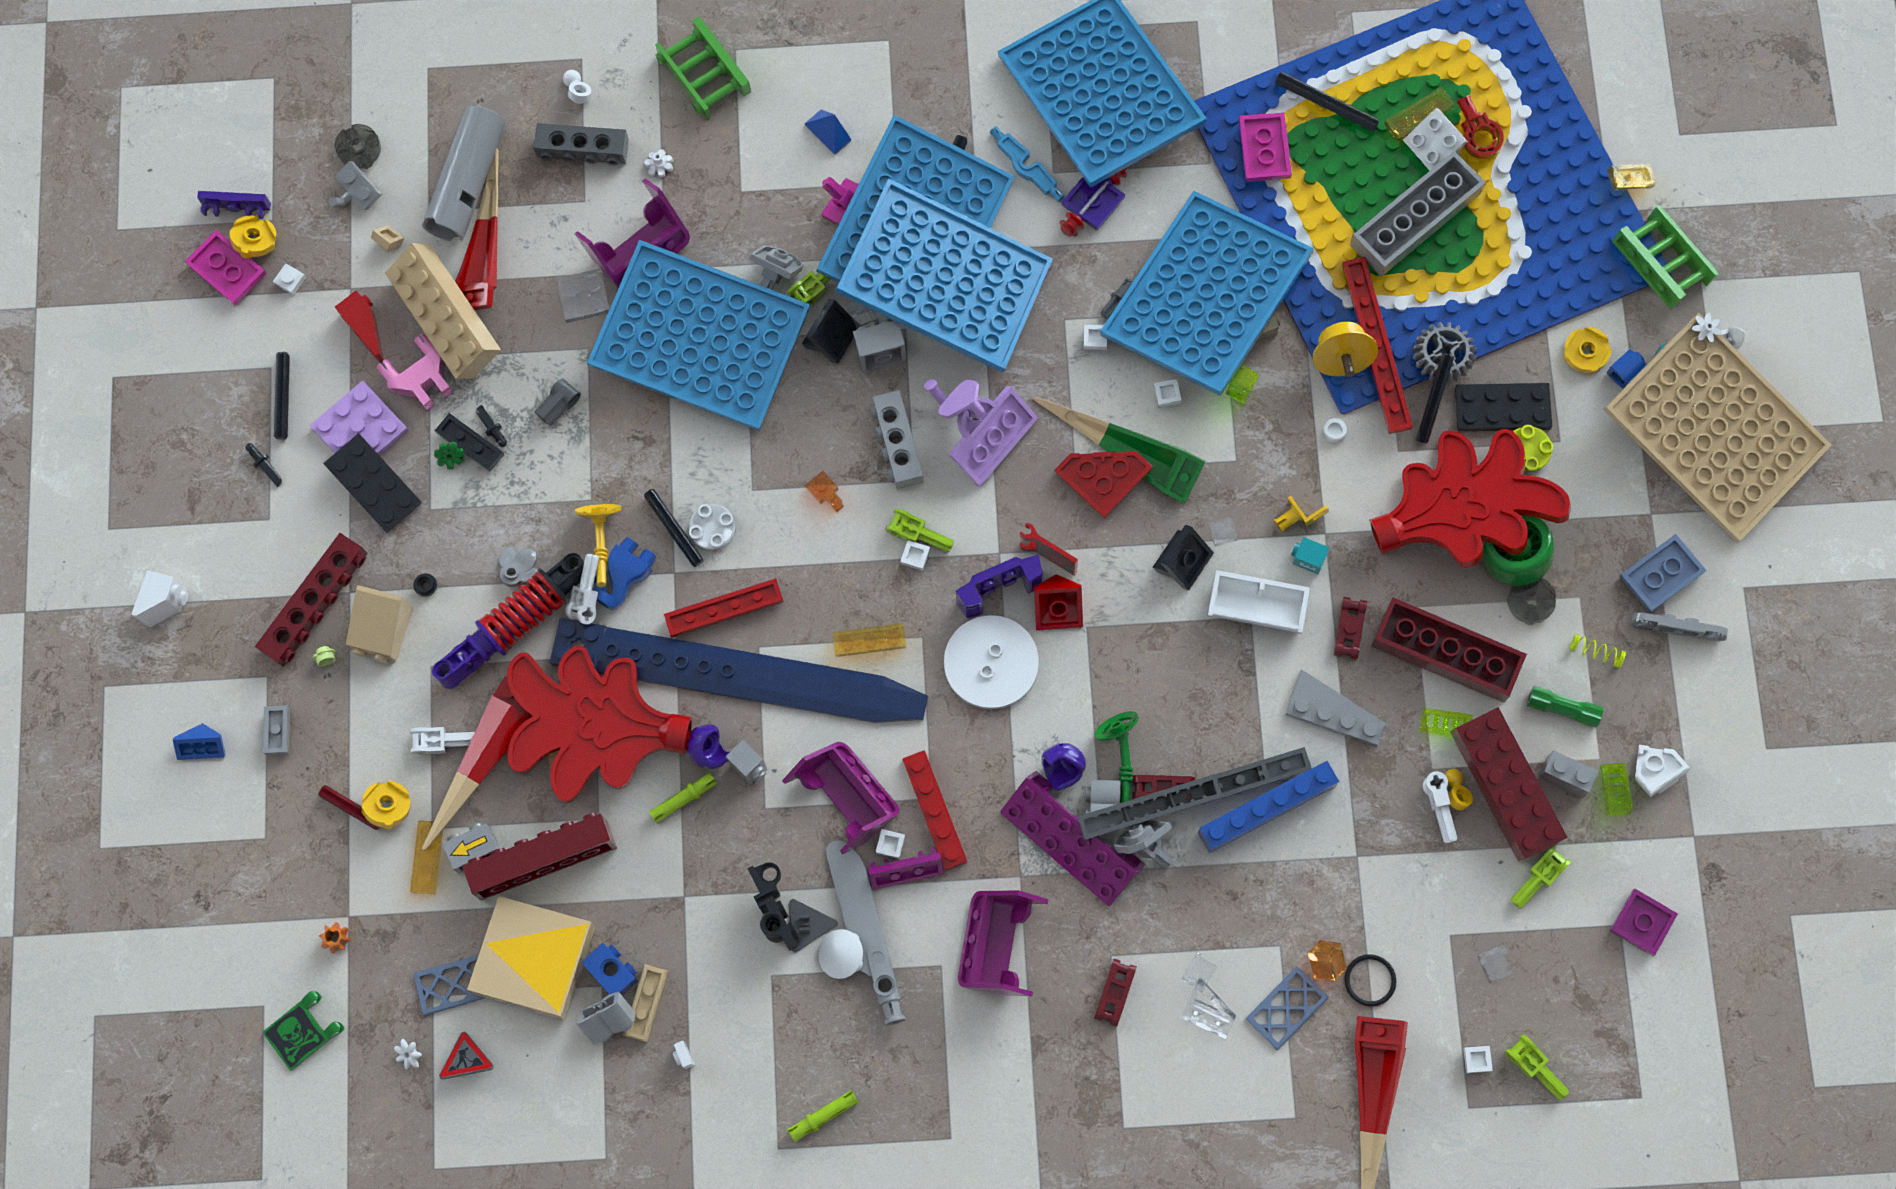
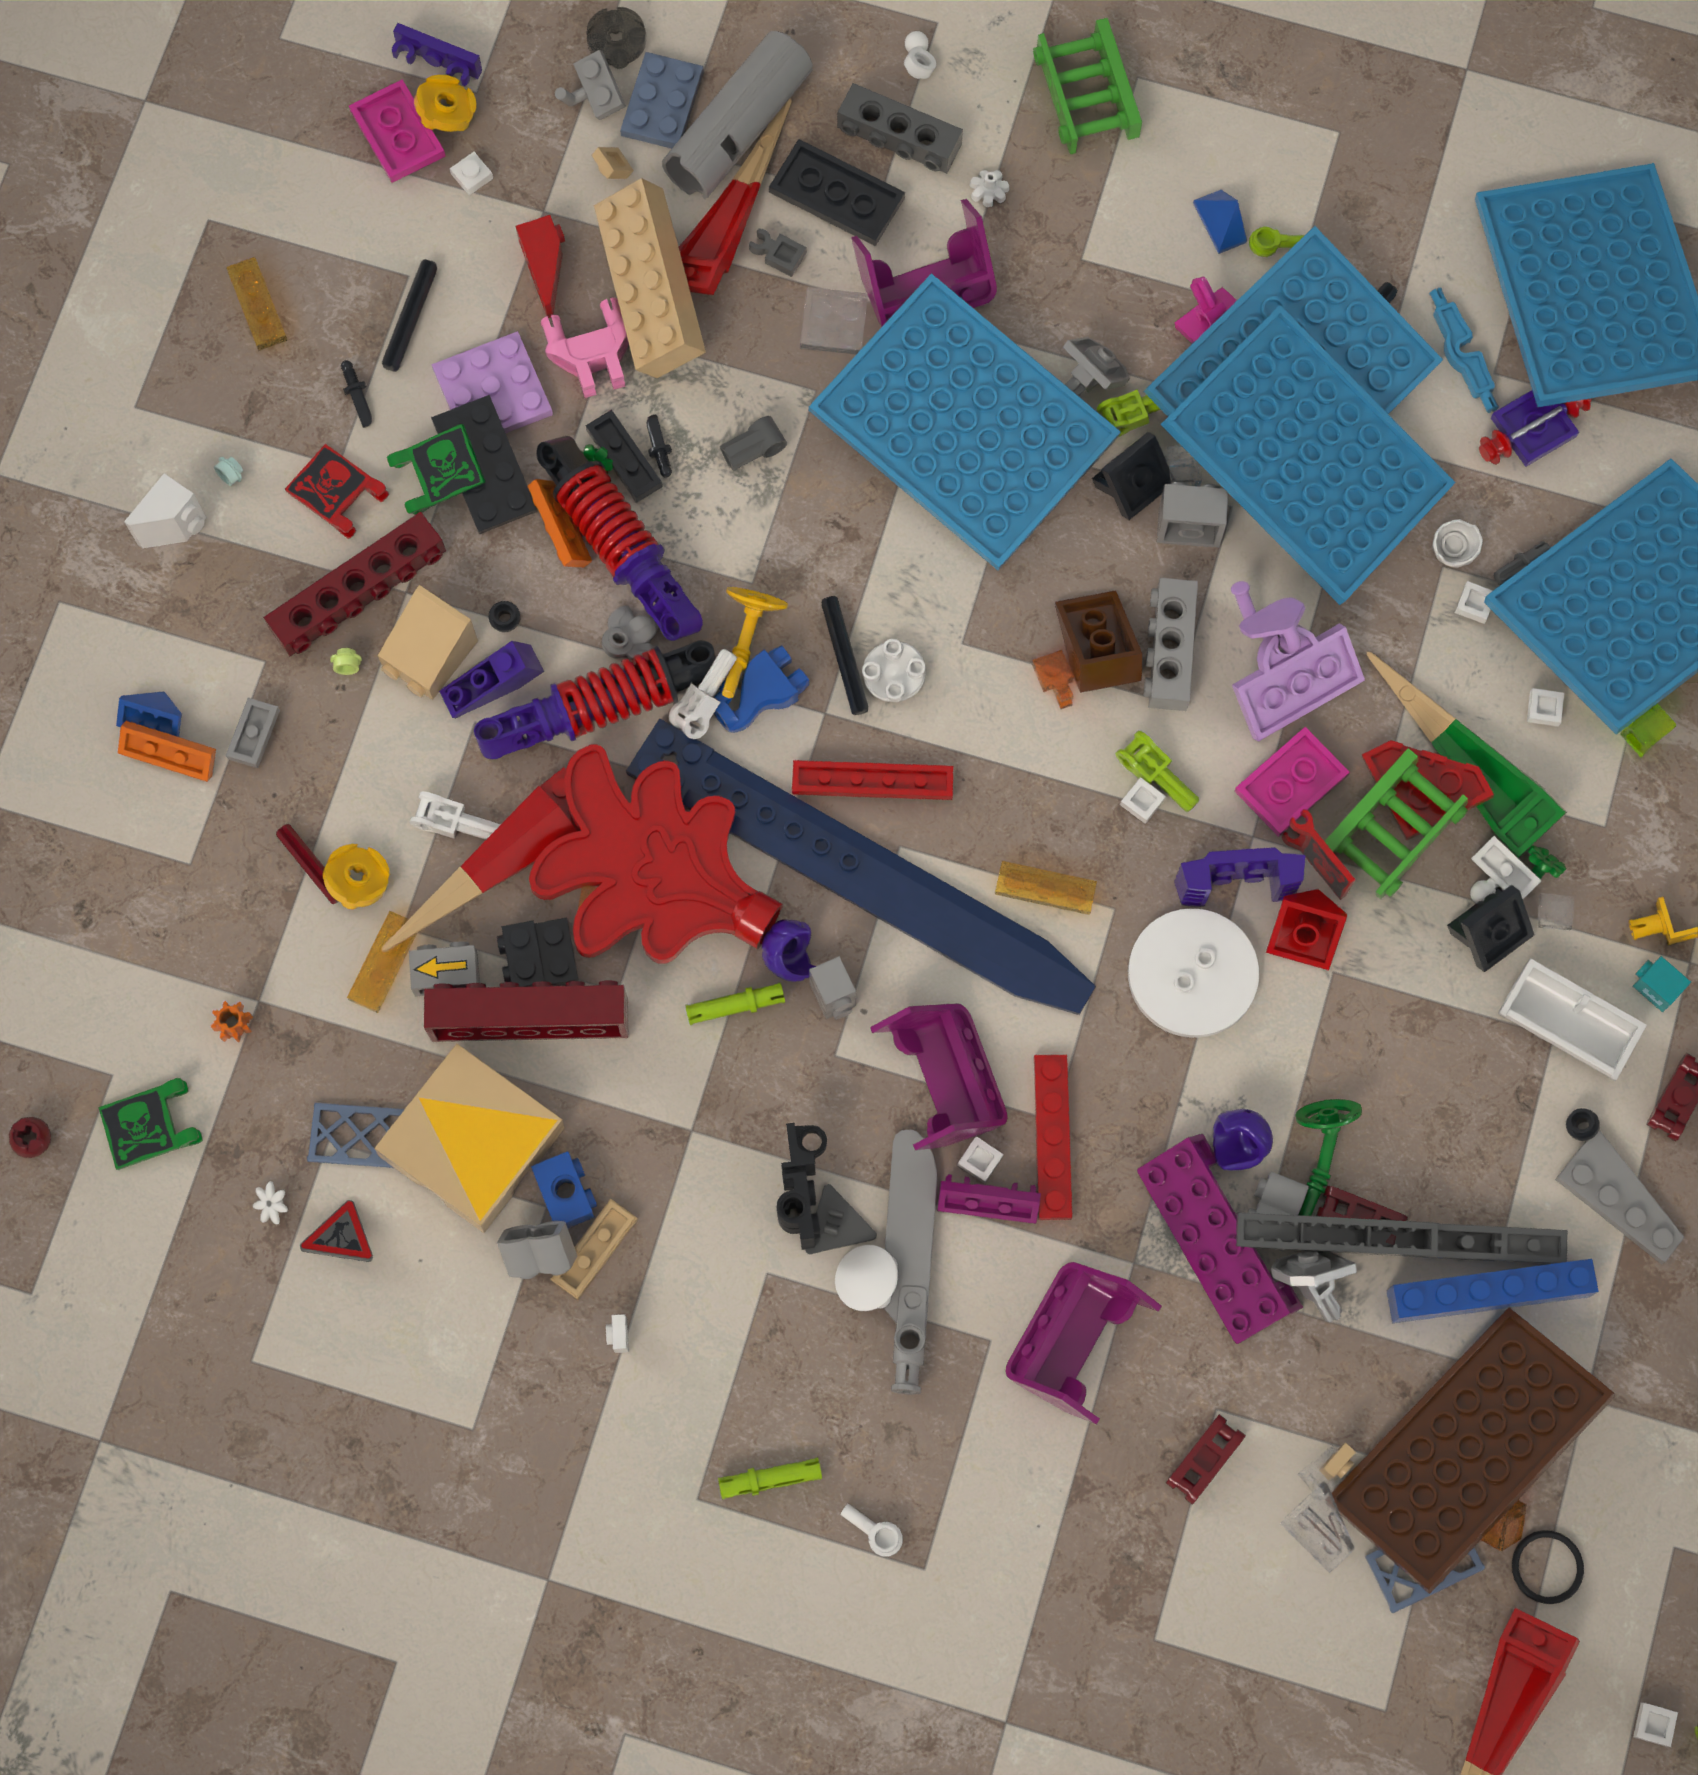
camera: 15 degrees right, 0 degrees up
none -> dark red piece [9,1117,51,1158]
none -> orange plate [118,721,216,782]
none -> light aqua plate [214,457,243,486]
none -> clear yellow plate [226,257,287,351]
none -> flag [285,444,389,539]
none -> flag [387,424,486,515]
none -> dark purple slope [439,641,544,719]
none -> black plate [497,917,579,987]
none -> orange plate [528,479,592,568]
none -> piece [536,436,703,641]
none -> sand blue plate [620,52,704,149]
none -> dark grey plate [749,228,807,277]
none -> black plate [769,139,905,246]
none -> white plate [840,1504,903,1557]
none -> reddish brown slope [1055,590,1142,693]
none -> dark pink plate [1234,727,1350,837]
none -> lime plate [1249,227,1305,257]
none -> tan plate [1319,1443,1356,1480]
none -> bright green fence [1325,748,1468,900]
none -> reddish brown plate [1326,1307,1615,1594]
none -> white hair [1432,519,1483,568]
none -> white plate [1470,836,1541,903]
none -> green plant [1528,845,1566,880]
none -> black plate [1566,1108,1600,1141]

